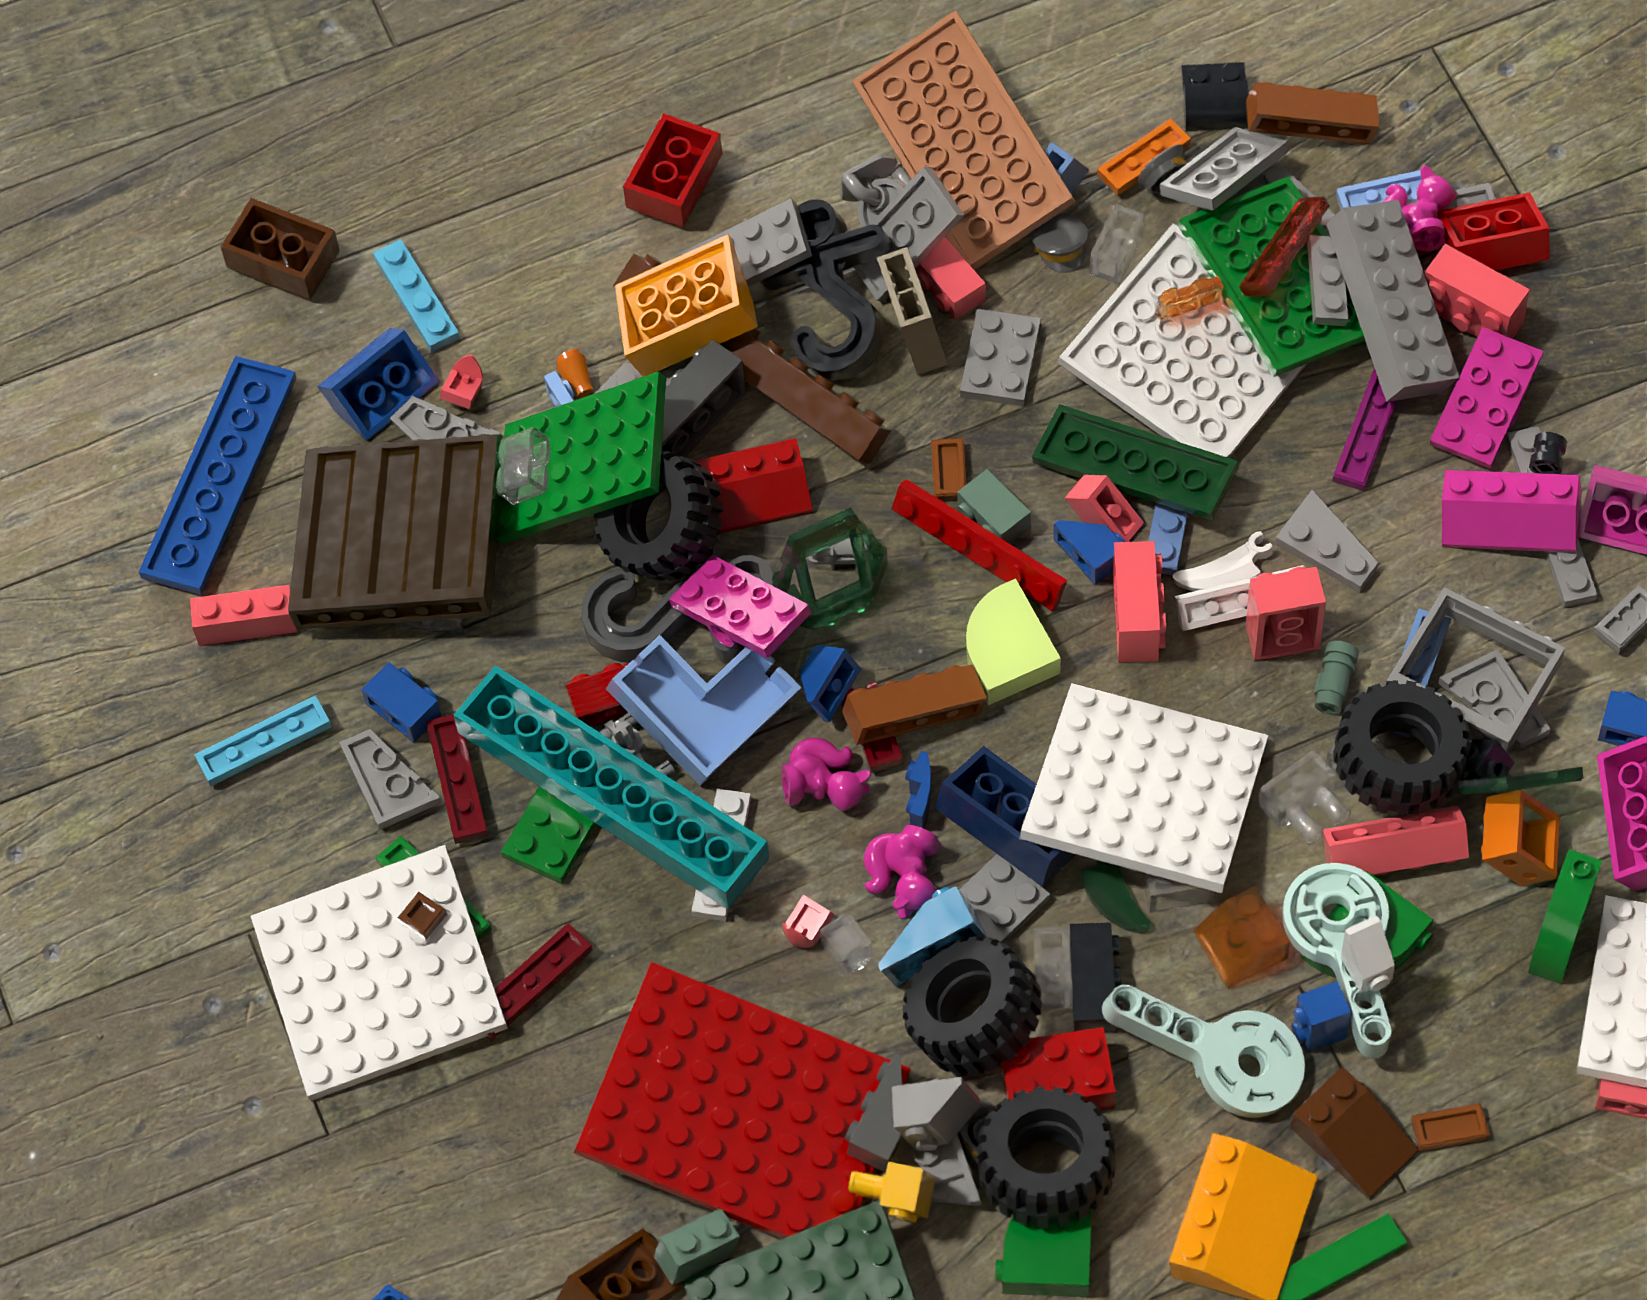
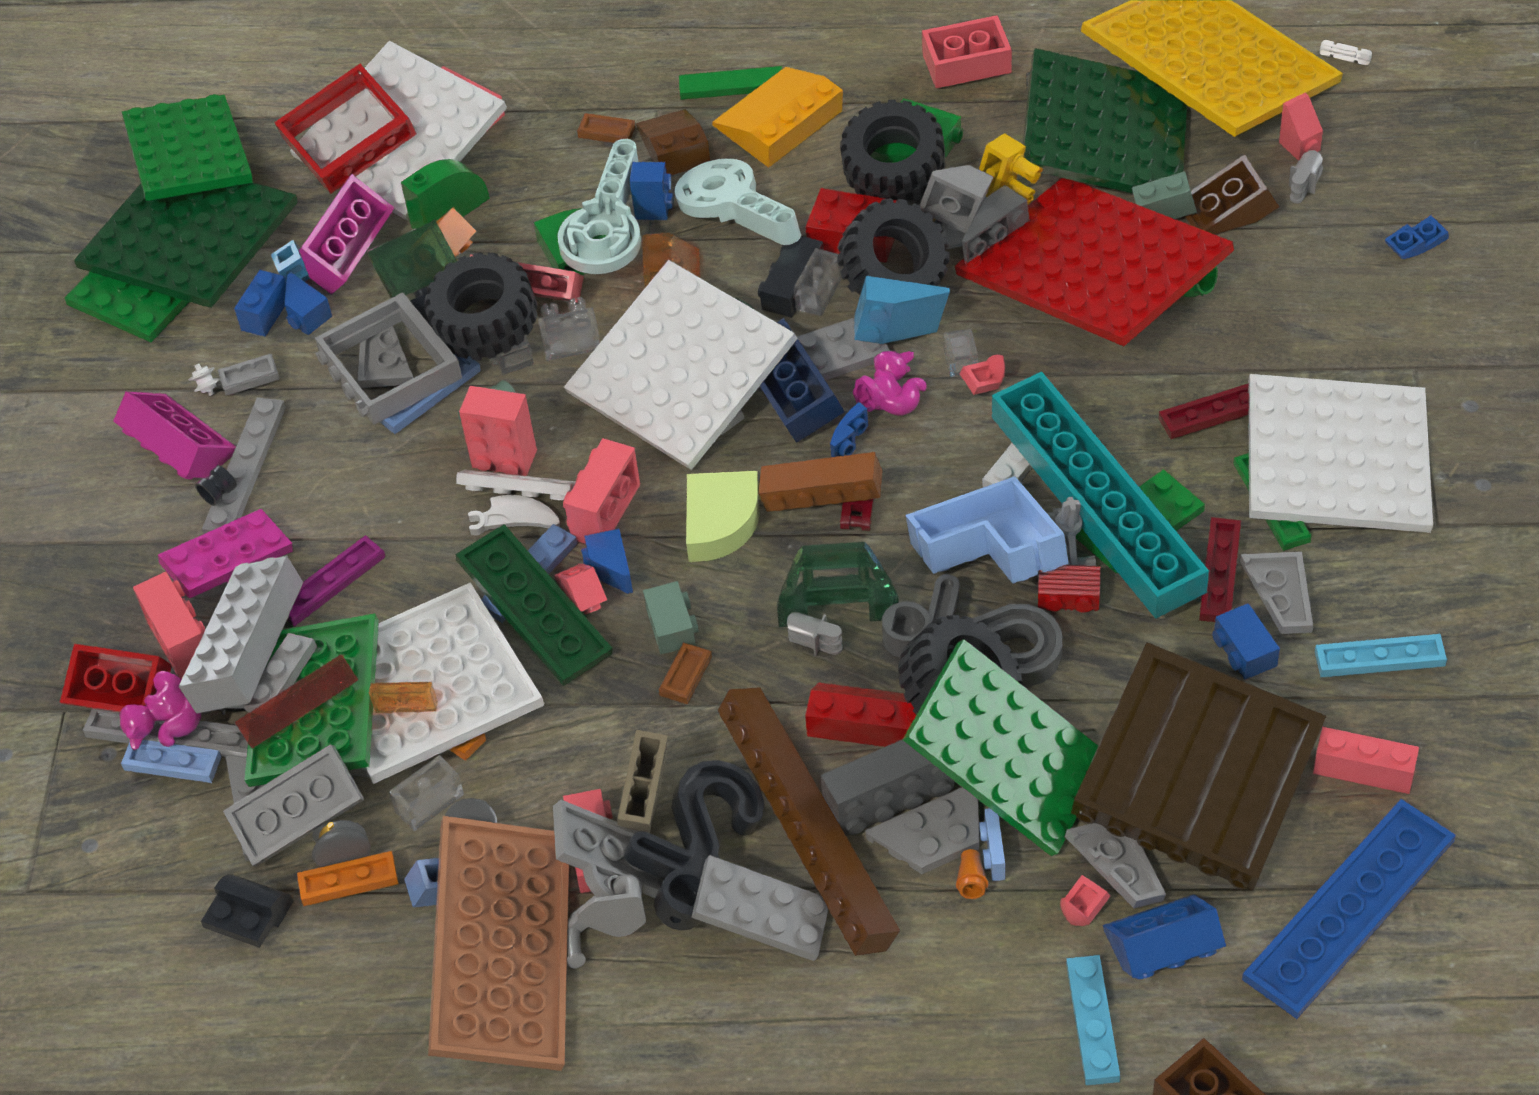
camera: 155 degrees left, 10 degrees down
reddish brown tile [397,892,447,940] -> none
clear brick [496,427,550,505] -> none
light orange slope [615,234,757,377] -> none
red brick [623,113,723,228] -> none
dark pink plate [669,555,811,658] -> none
dark pink animal [781,738,871,811] -> none
blue slope [800,645,861,722] -> none
red plate [891,479,1068,611] -> none
light grey plate [960,309,1041,407] -> none
dark orange brick [1246,82,1379,145] -> none
light grey wing [1275,490,1378,593] -> none
white slope [1341,916,1395,993] -> none
dark pink slope [1442,470,1582,553] -> none

